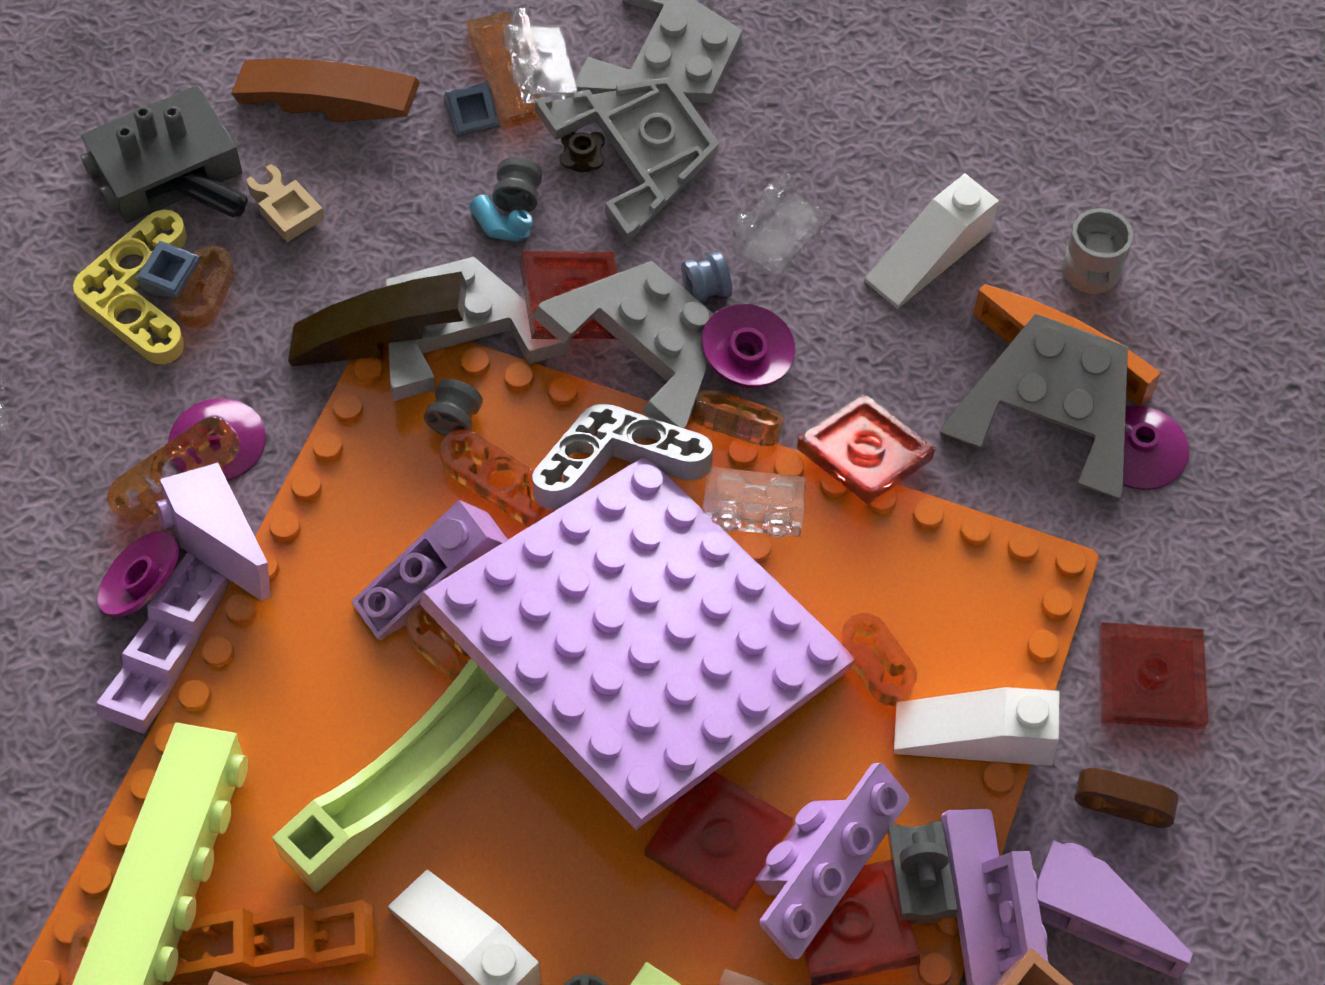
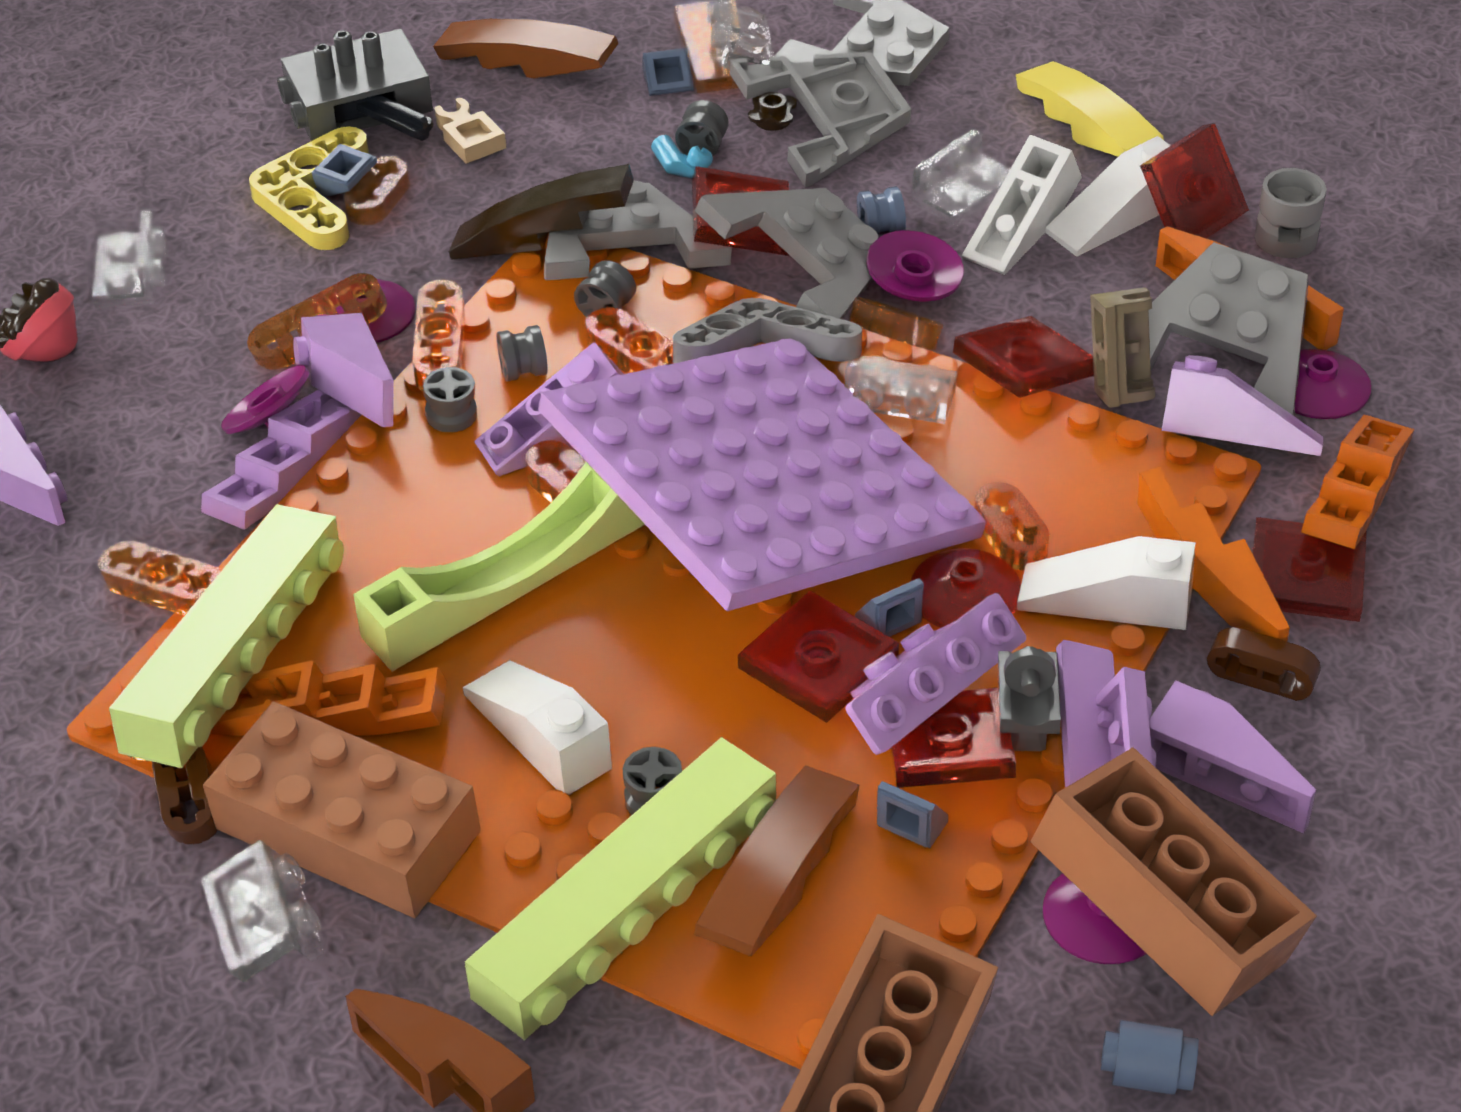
camera: 10 degrees right, 15 degrees down
none -> clear orange beam [97,541,222,616]
none -> clear orange beam [412,279,465,391]
none -> dark grey wheel [423,367,477,432]
none -> dark grey wheel [496,325,548,382]
none -> sand blue slope [854,578,924,643]
none -> clear red dish [911,548,1021,628]
none -> white slope [962,135,1082,275]
none -> light yellow slope [1016,61,1164,157]
none -> dark tan hinge [1090,287,1155,408]
none -> orange slope [1137,466,1290,642]
none -> clear red plate [1140,123,1249,239]
none -> lavender slope [1162,355,1323,456]
none -> orange slope [1301,414,1415,549]

